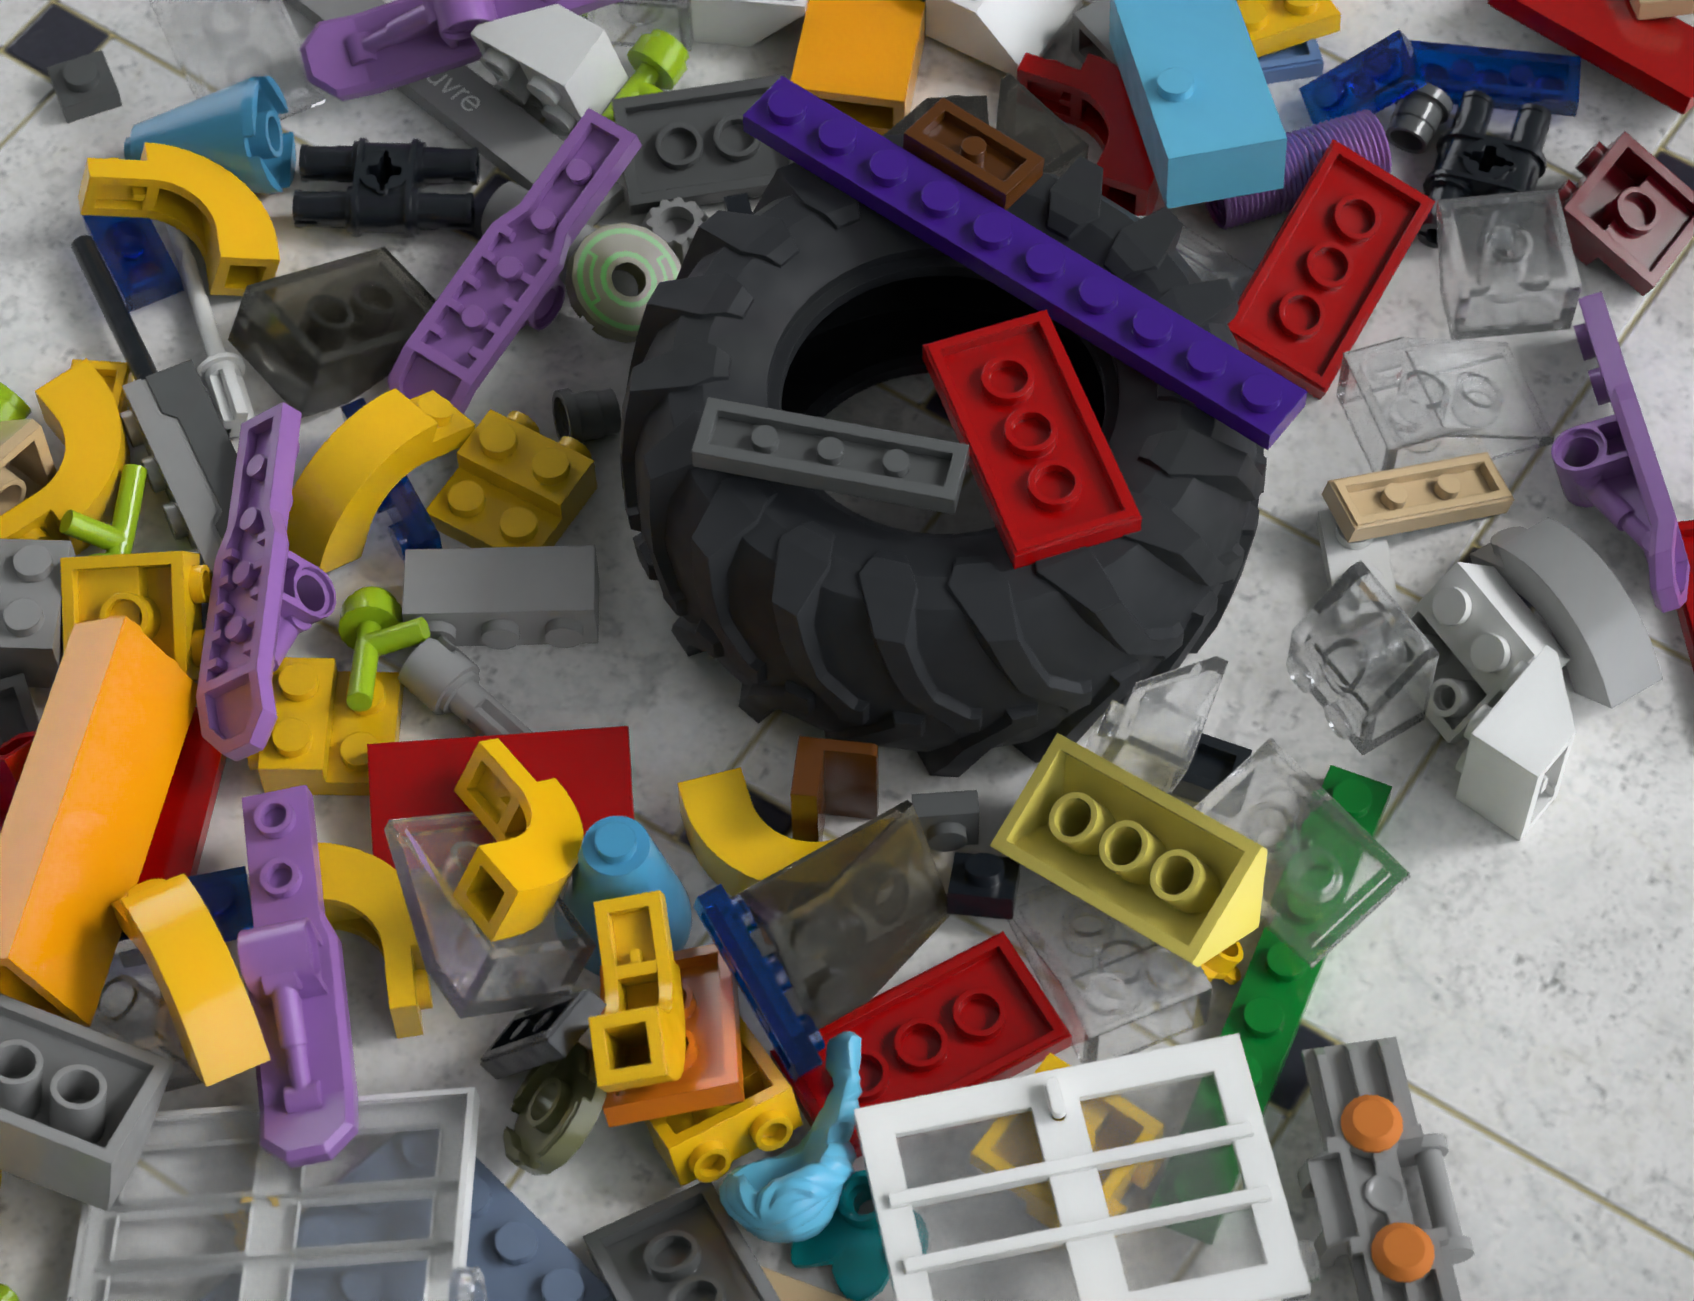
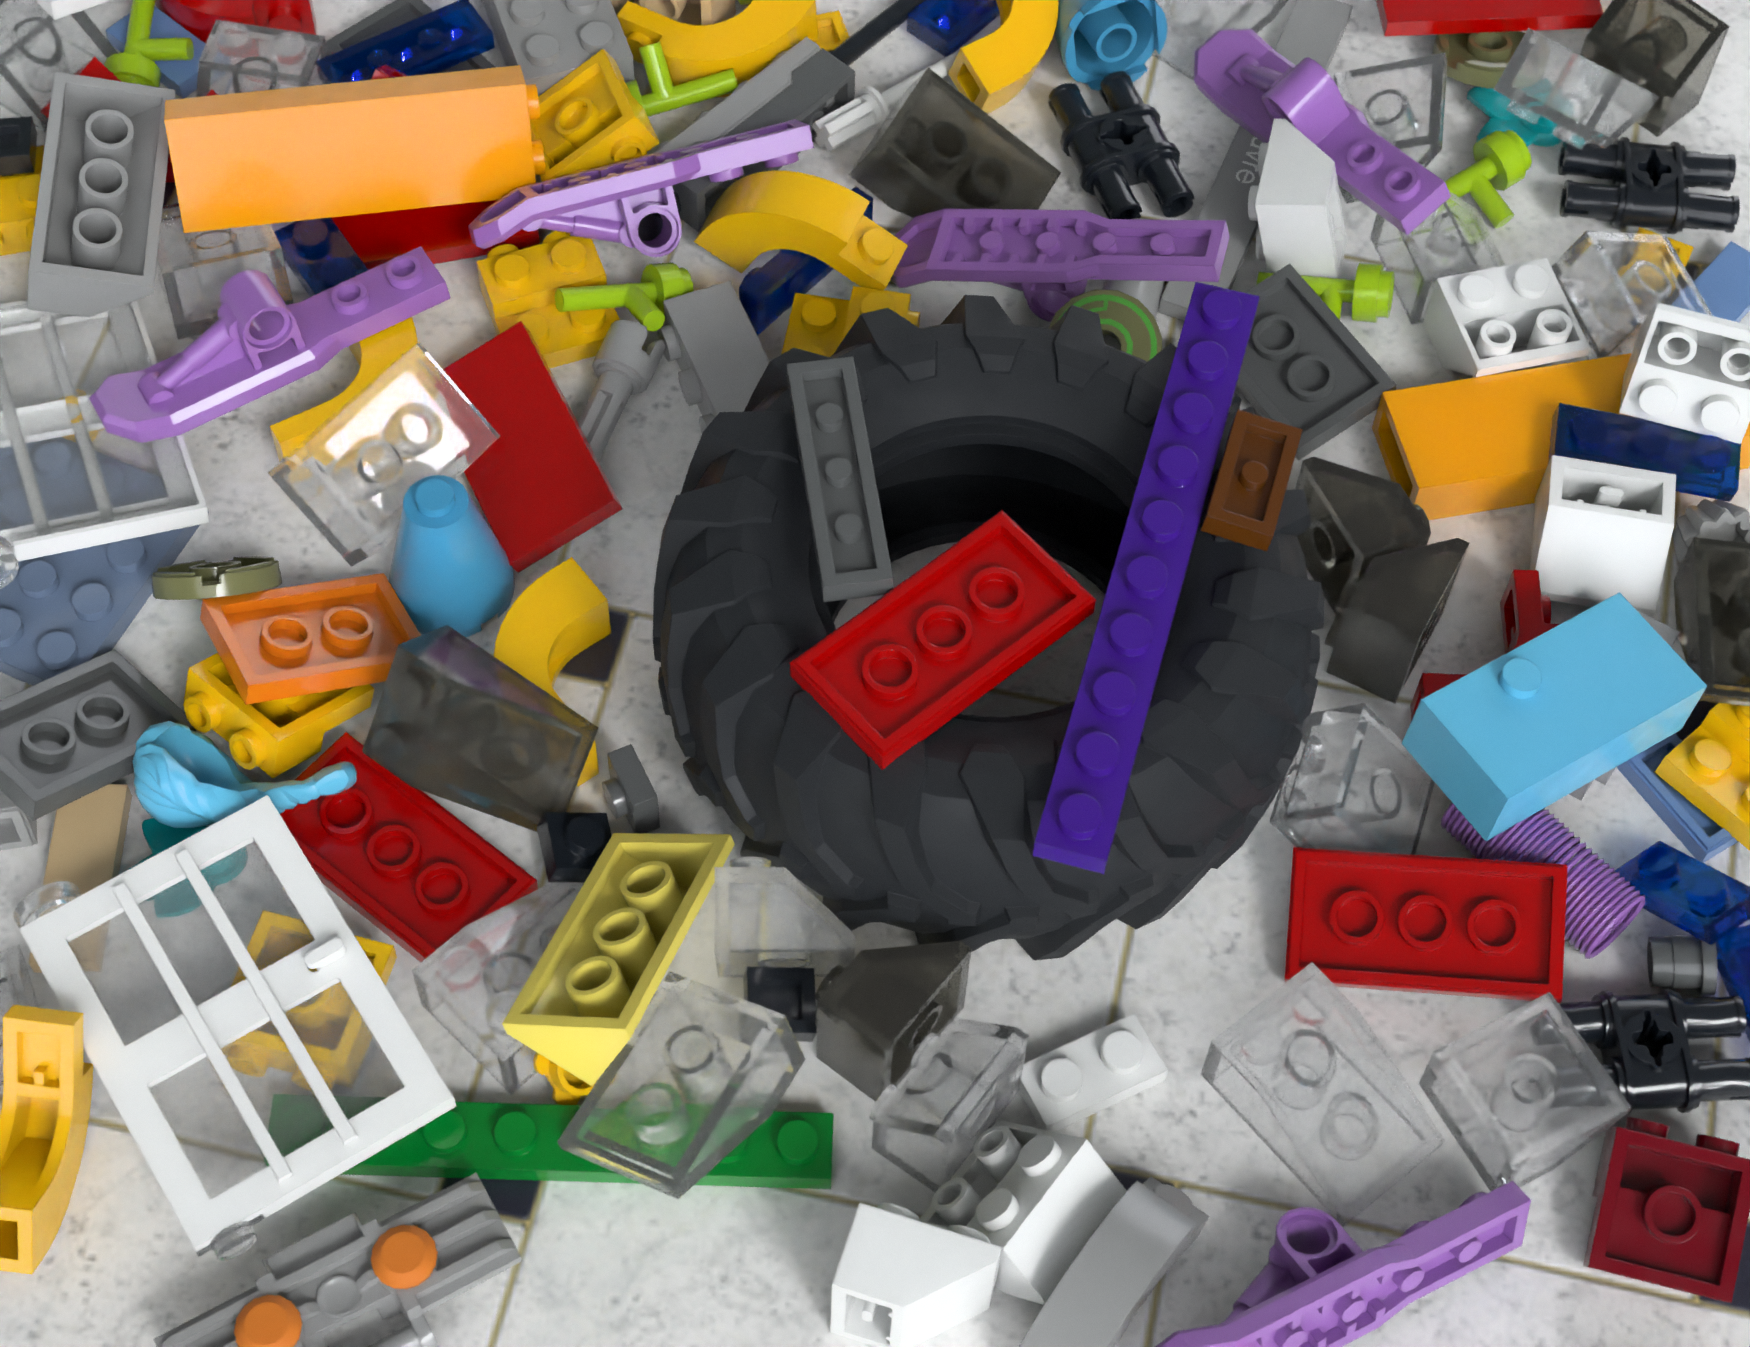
camera: 65 degrees right, 0 degrees up
yellow arch [111,873,271,1087] -> none
yellow arch [452,738,584,942] -> none
black tile [480,989,607,1080] -> none
yellow arch [588,890,686,1093] -> none
clear blue plate [693,884,826,1083] -> none
reddish brown panel [790,736,879,842] -> none
tan tile [1322,452,1515,543] -> none
none -> clear smoke slope [815,941,971,1106]

